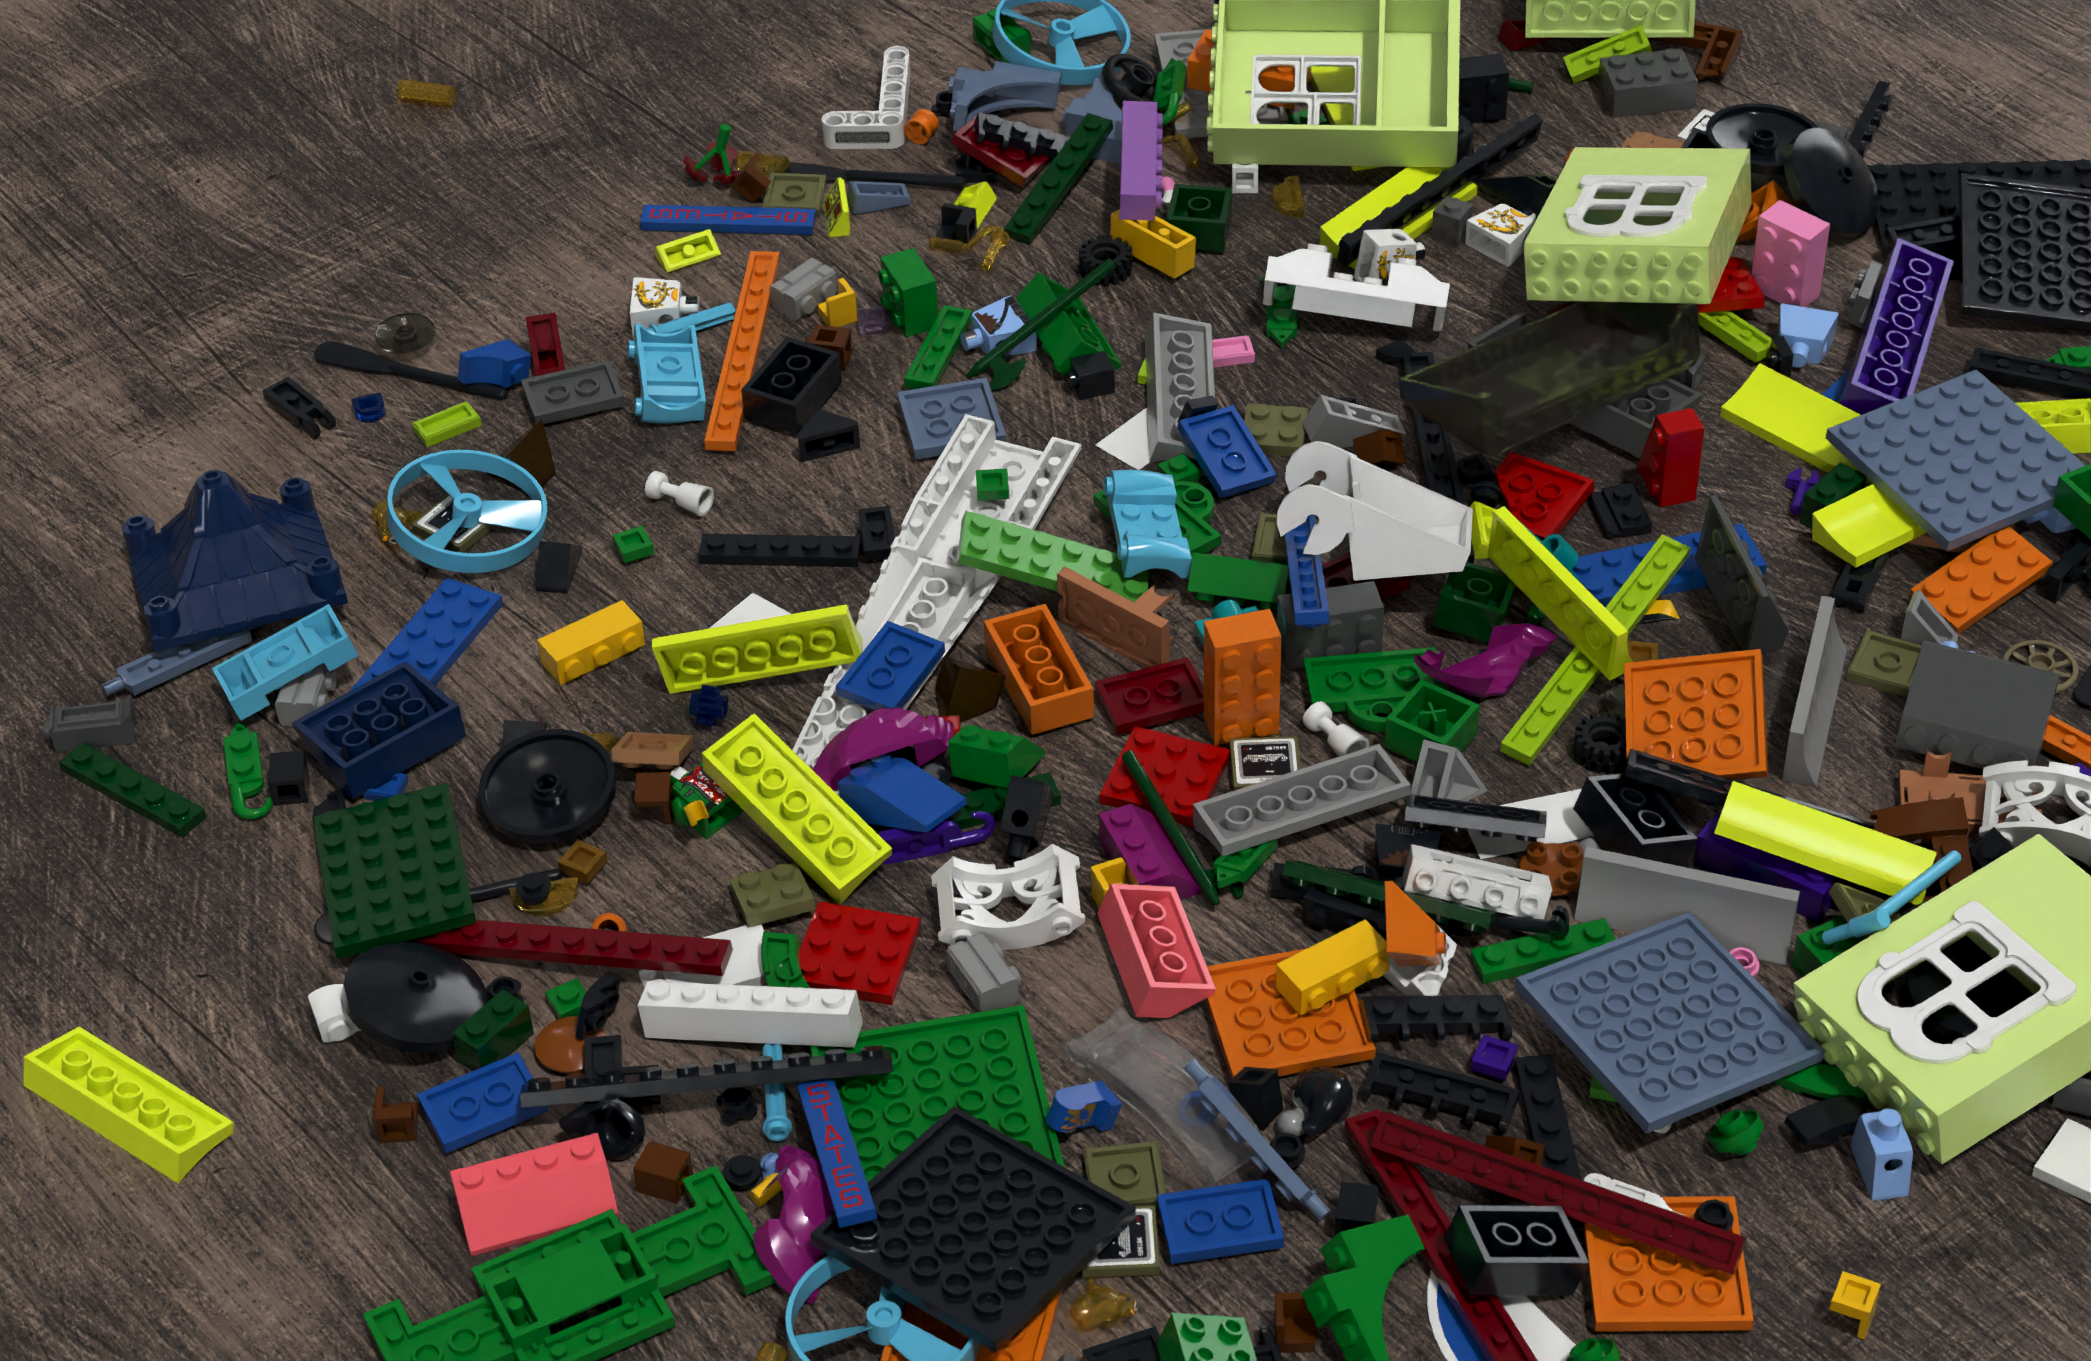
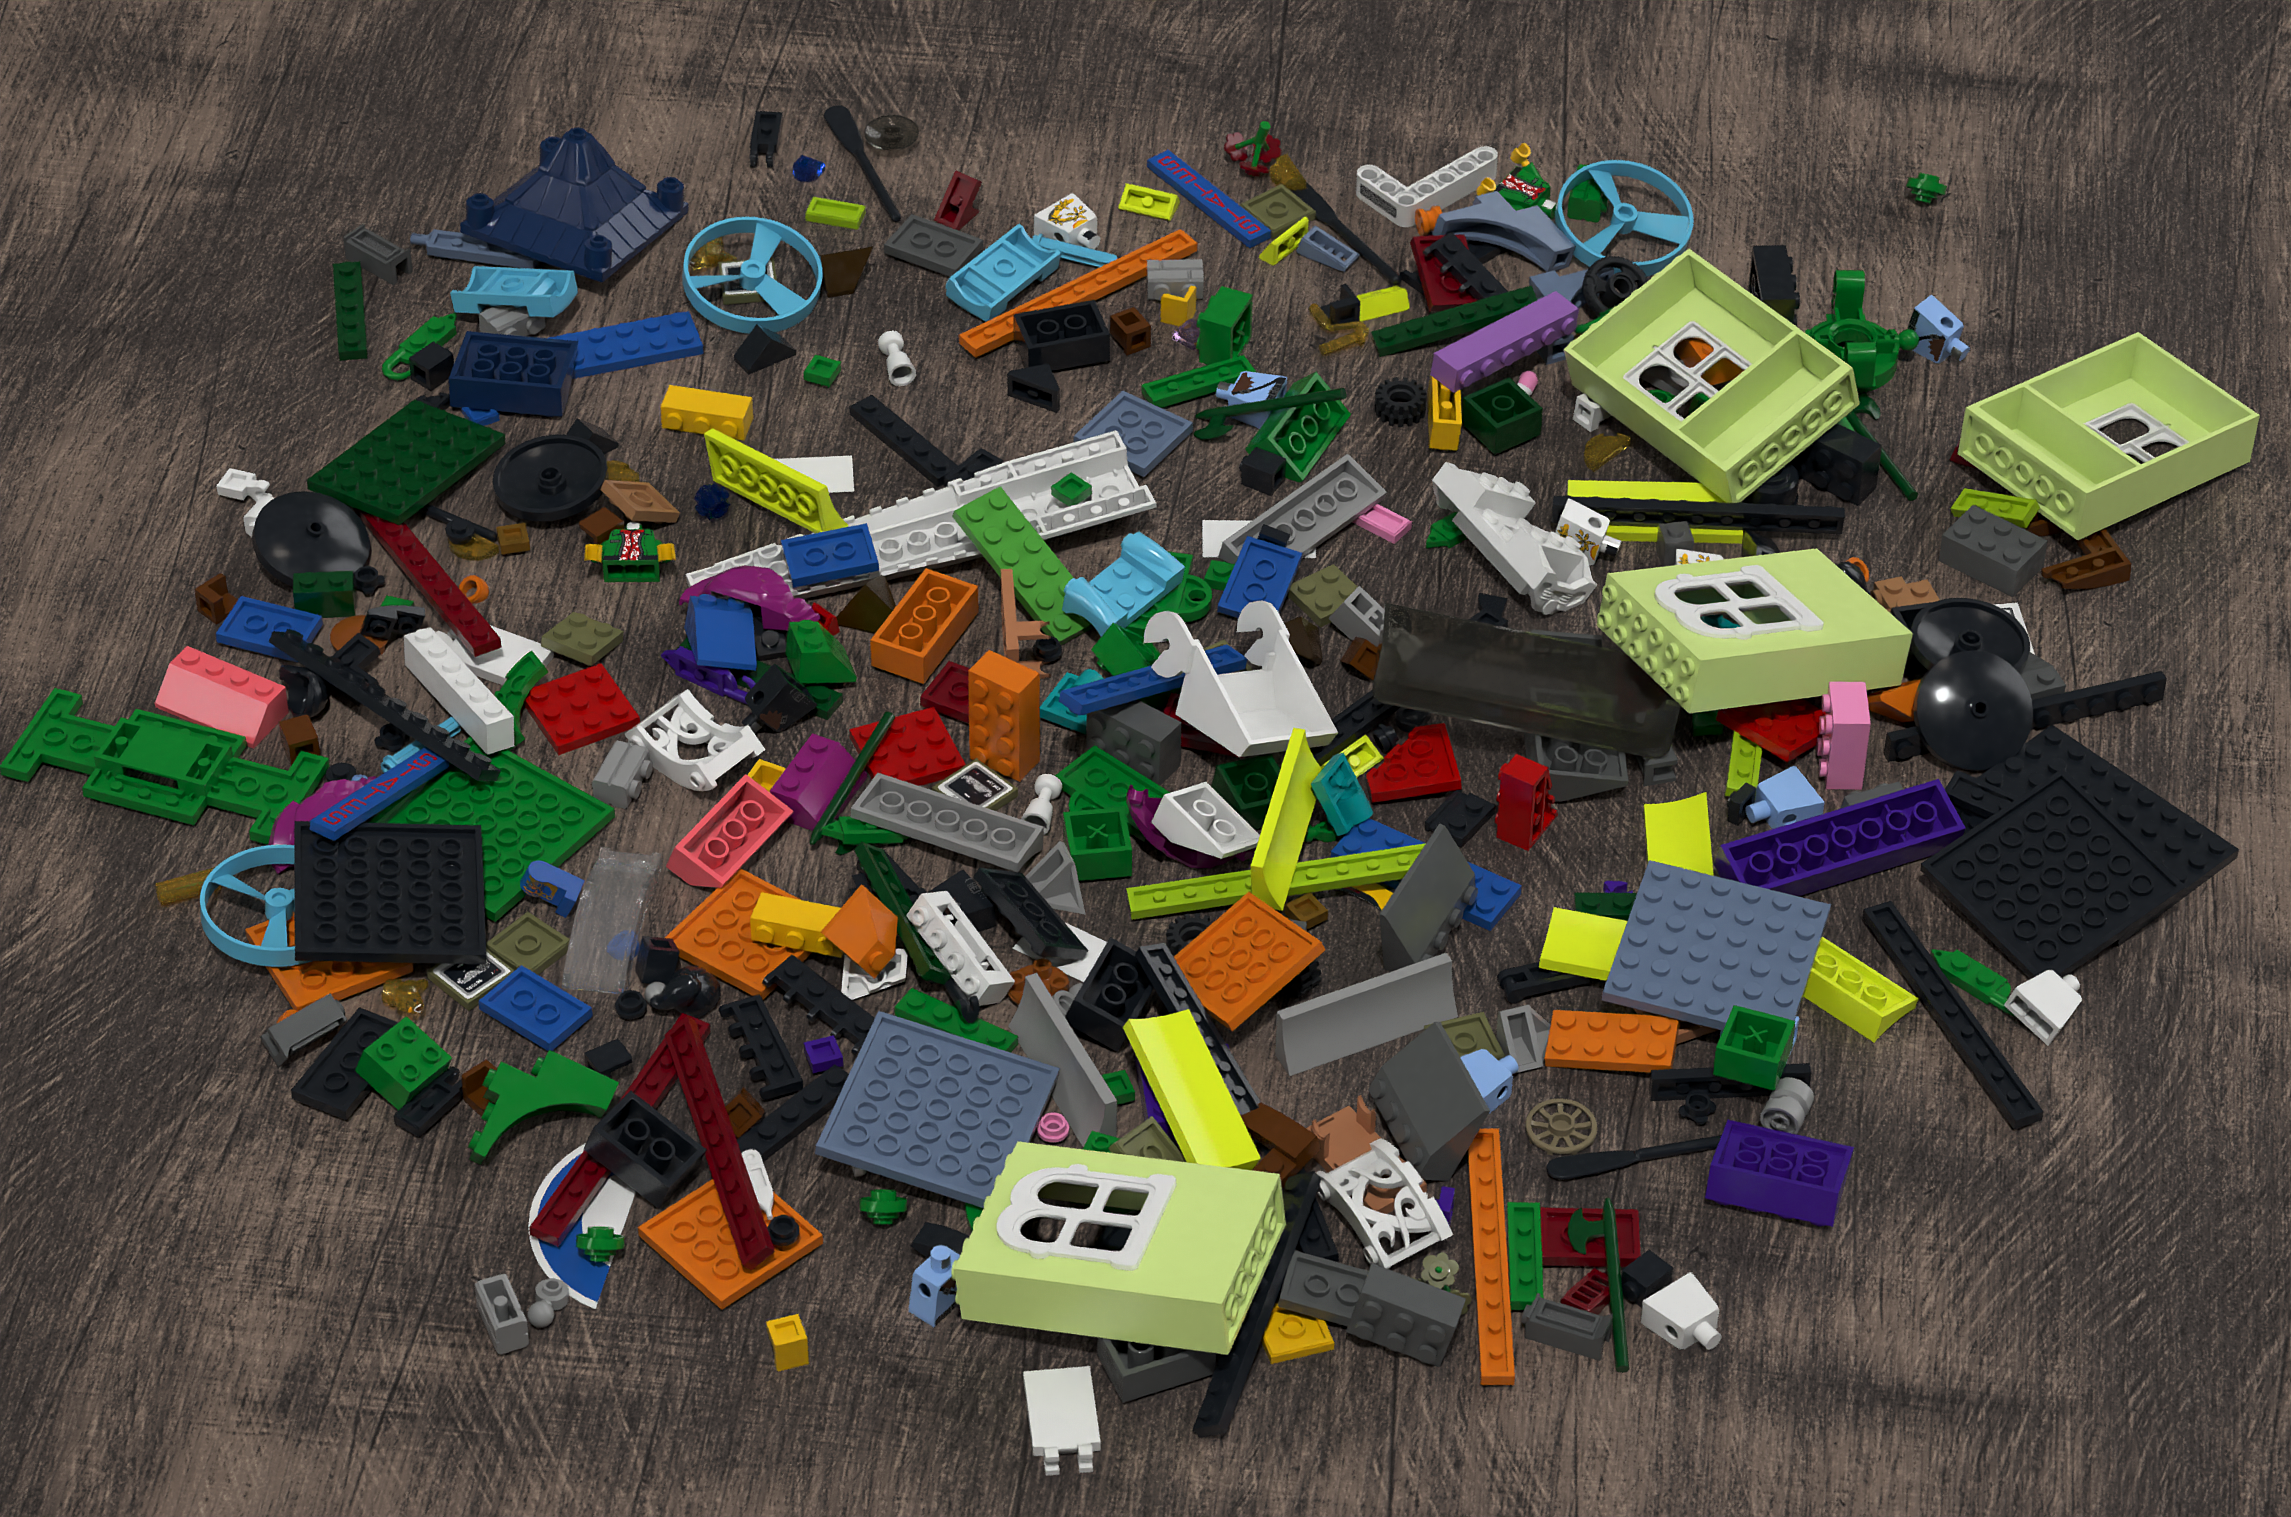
camera: 45 degrees right, 0 degrees up
neon yellow arch [23,1027,234,1183] -> none
blue arch [458,339,531,388] -> none
neon yellow arch [702,713,892,905] -> none
reddish brown panel [731,151,772,203] -> none
sand blue plate [1183,1058,1331,1221] -> none
medium azure bar [1822,850,1961,945] -> none
none -> white plate [216,468,272,502]
none -> white slope [1151,782,1260,859]
none -> torso [1476,143,1557,219]

